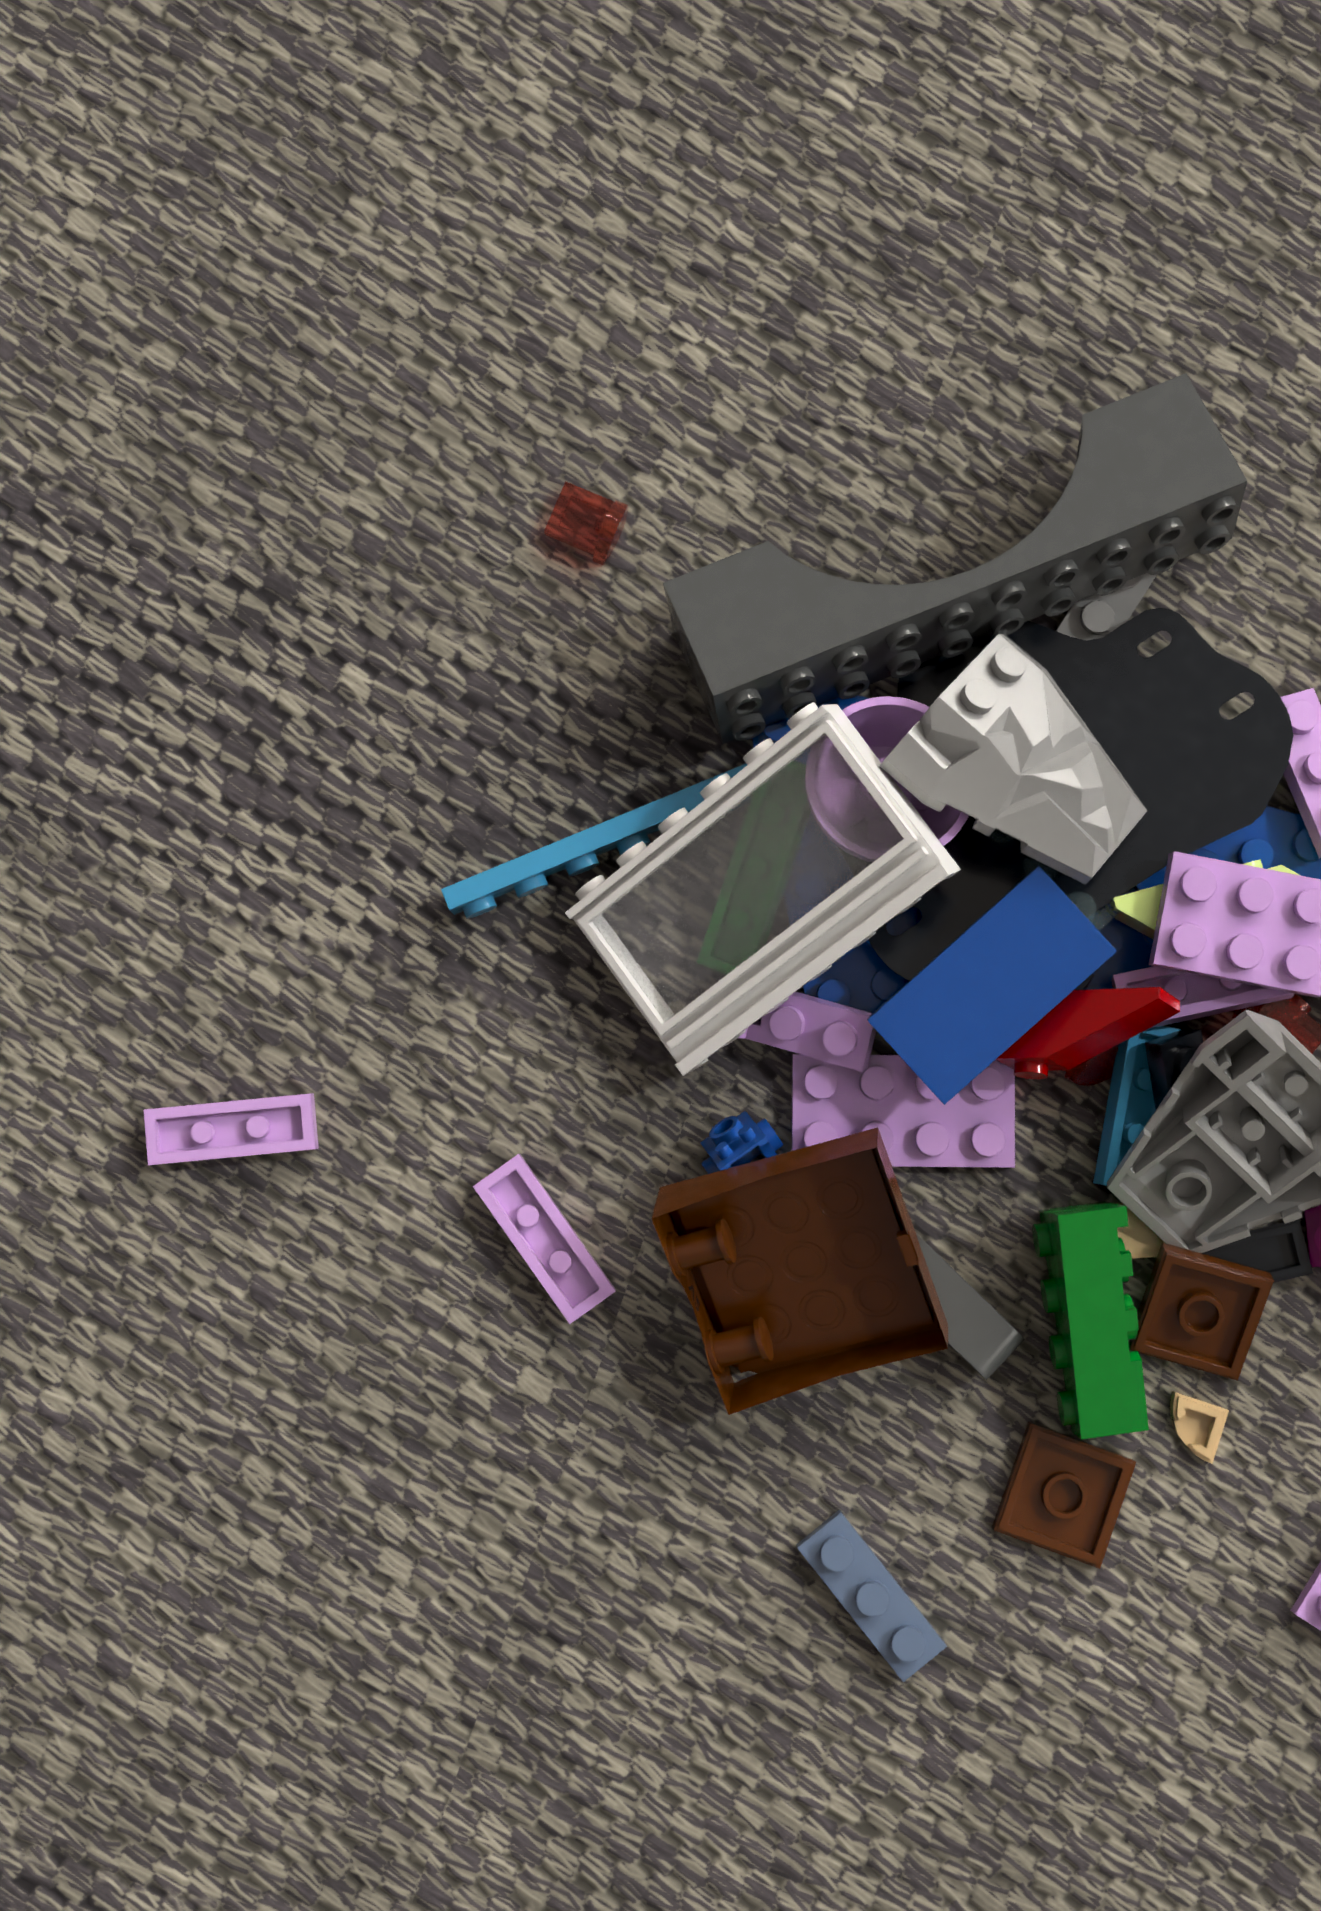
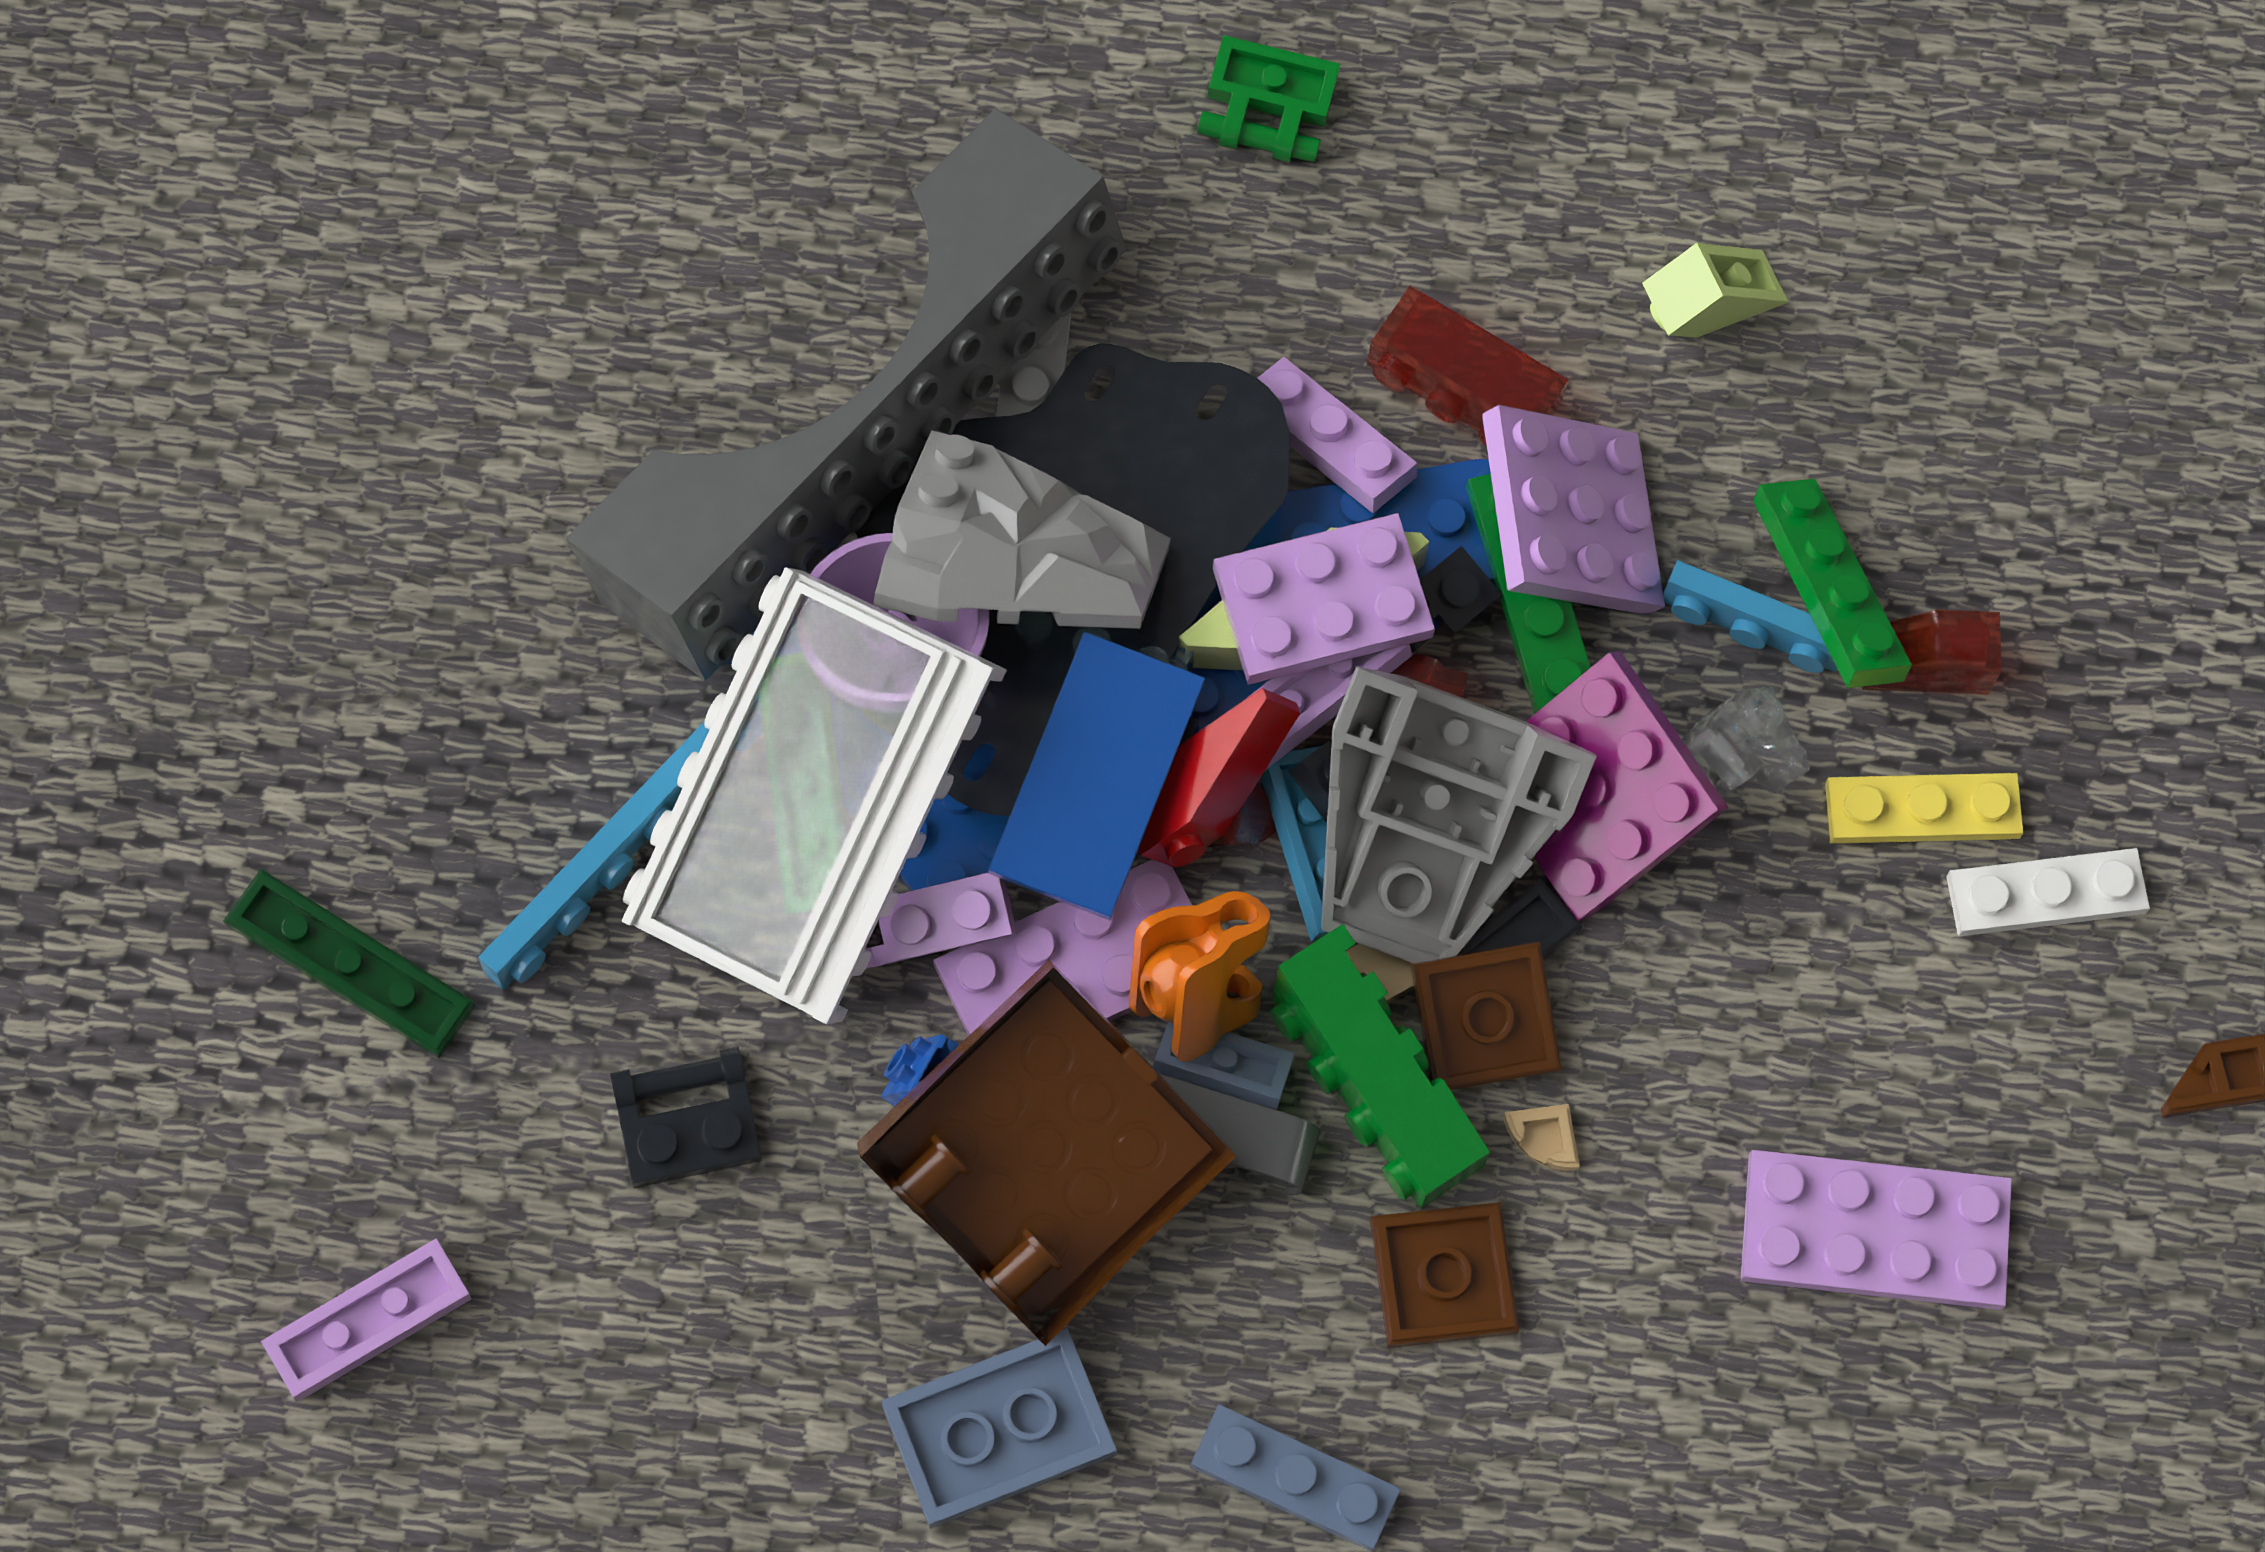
camera: 30 degrees left, 15 degrees down
lavender plate [473,1153,616,1324] -> none
clear red tile [544,481,629,565] -> none
none -> dark green tile [223,869,476,1058]
none -> black plate [610,1046,762,1189]
none -> sand blue plate [881,1328,1117,1529]
none -> orange piece [1129,891,1270,1062]
none -> sand blue plate [1153,1023,1295,1110]

